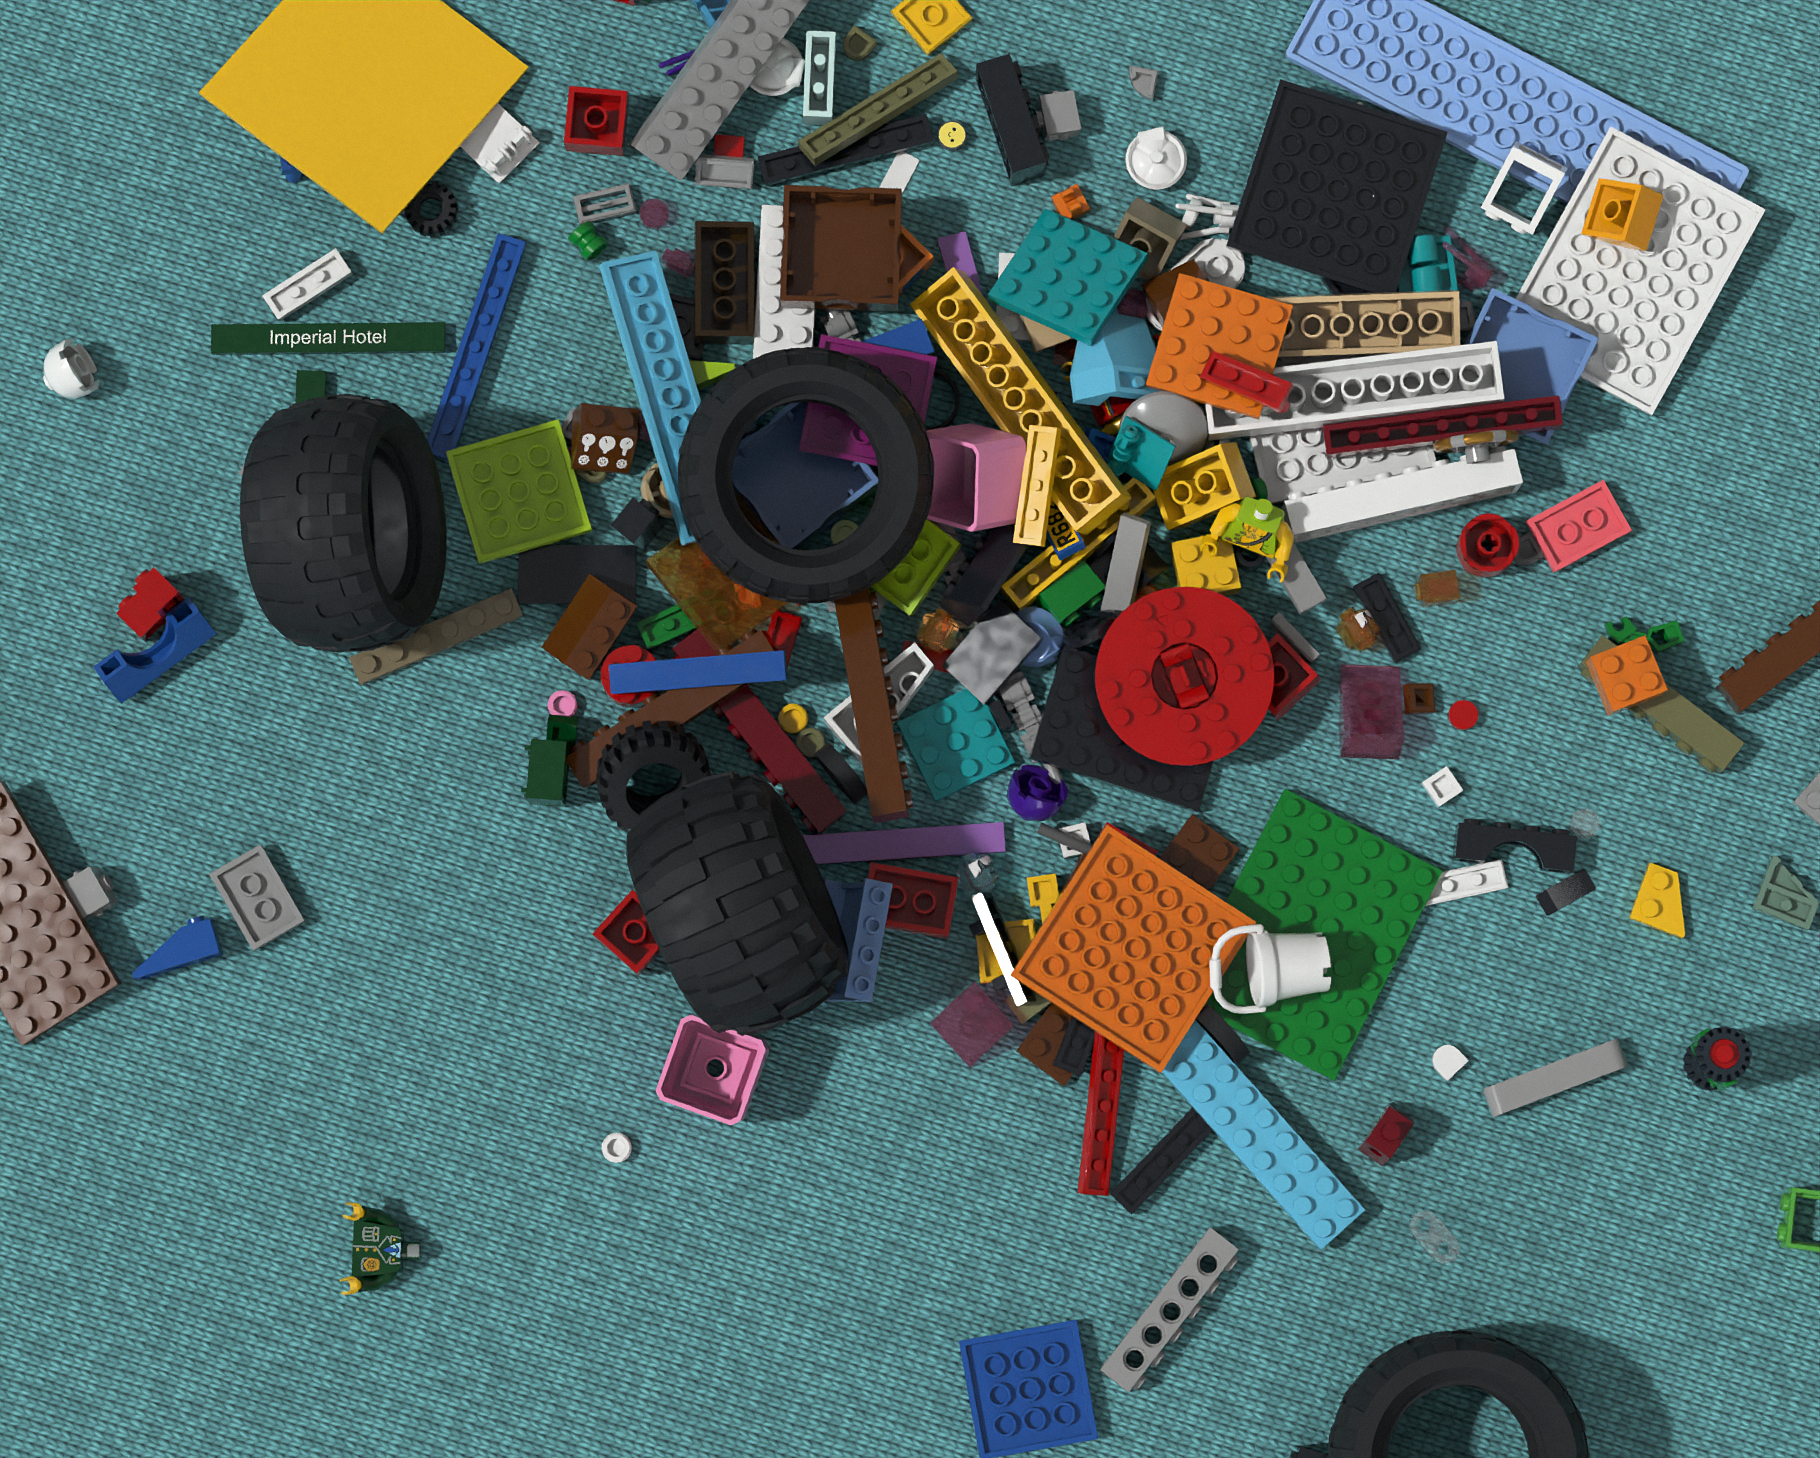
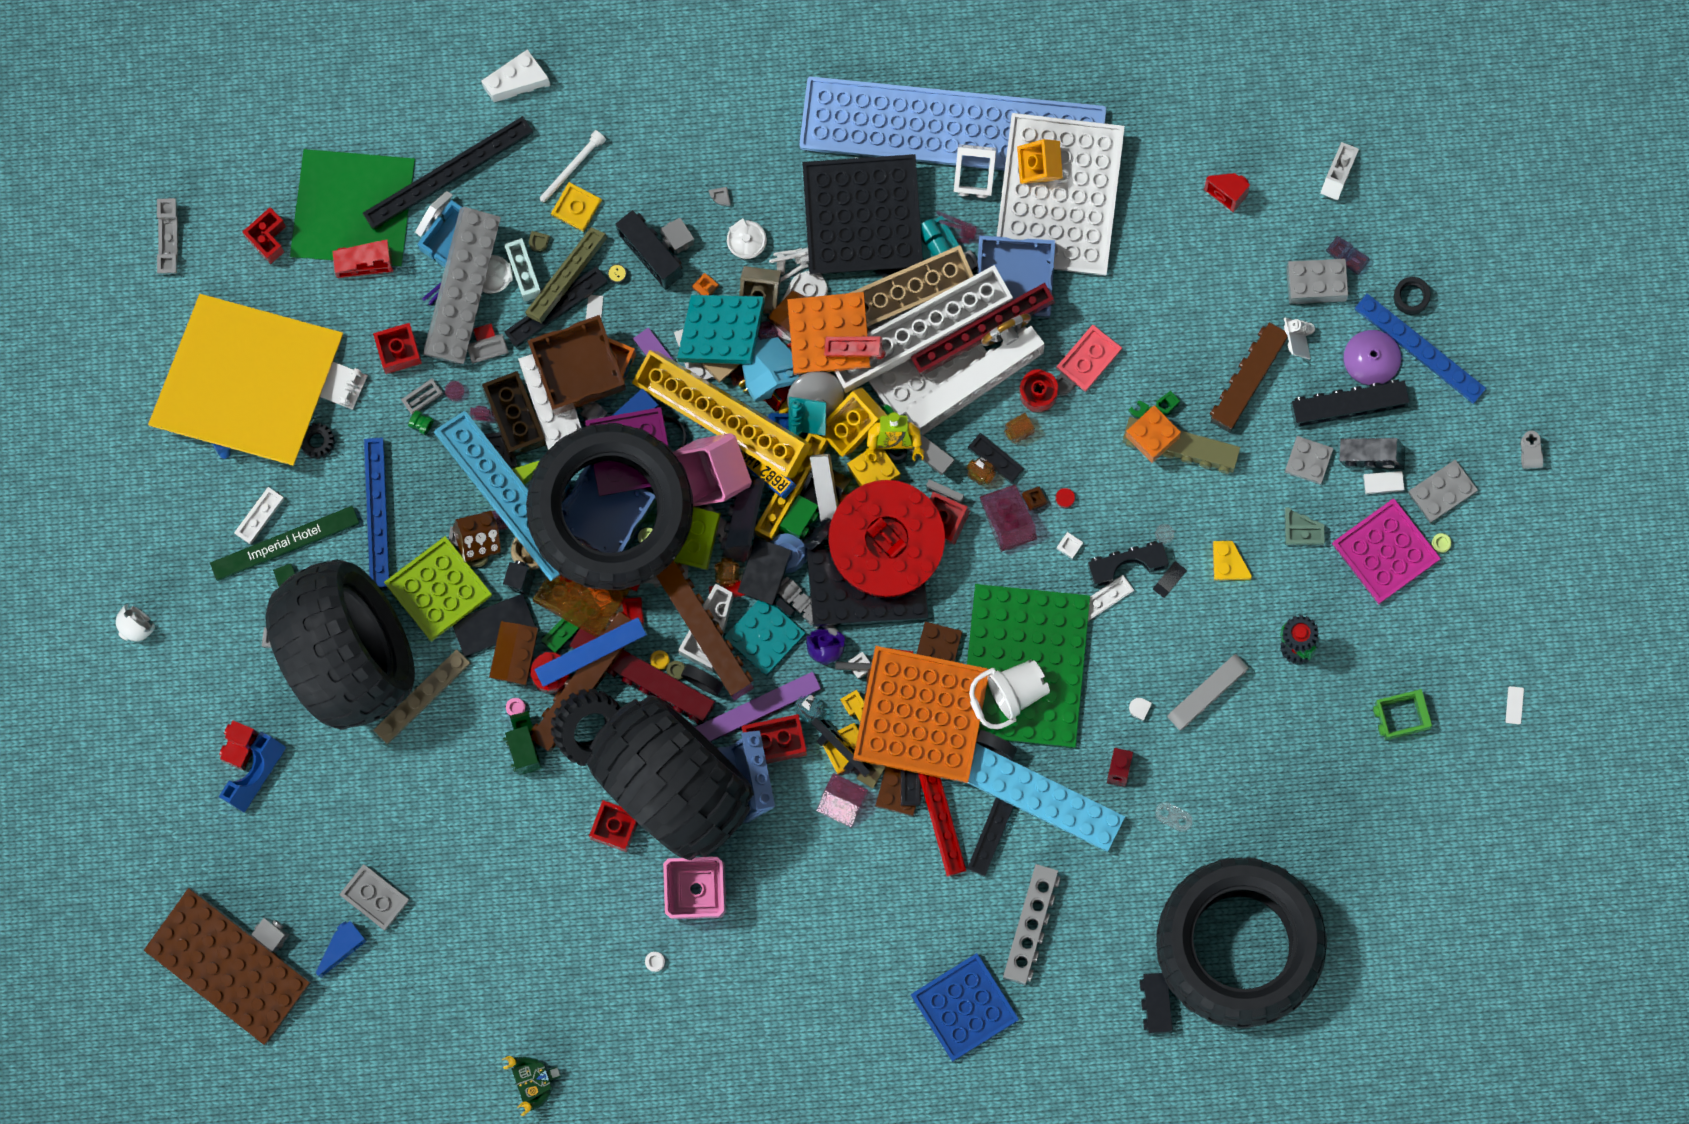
camera: 15 degrees left, 5 degrees down
yellow plate [1013,425,1061,547] -> none

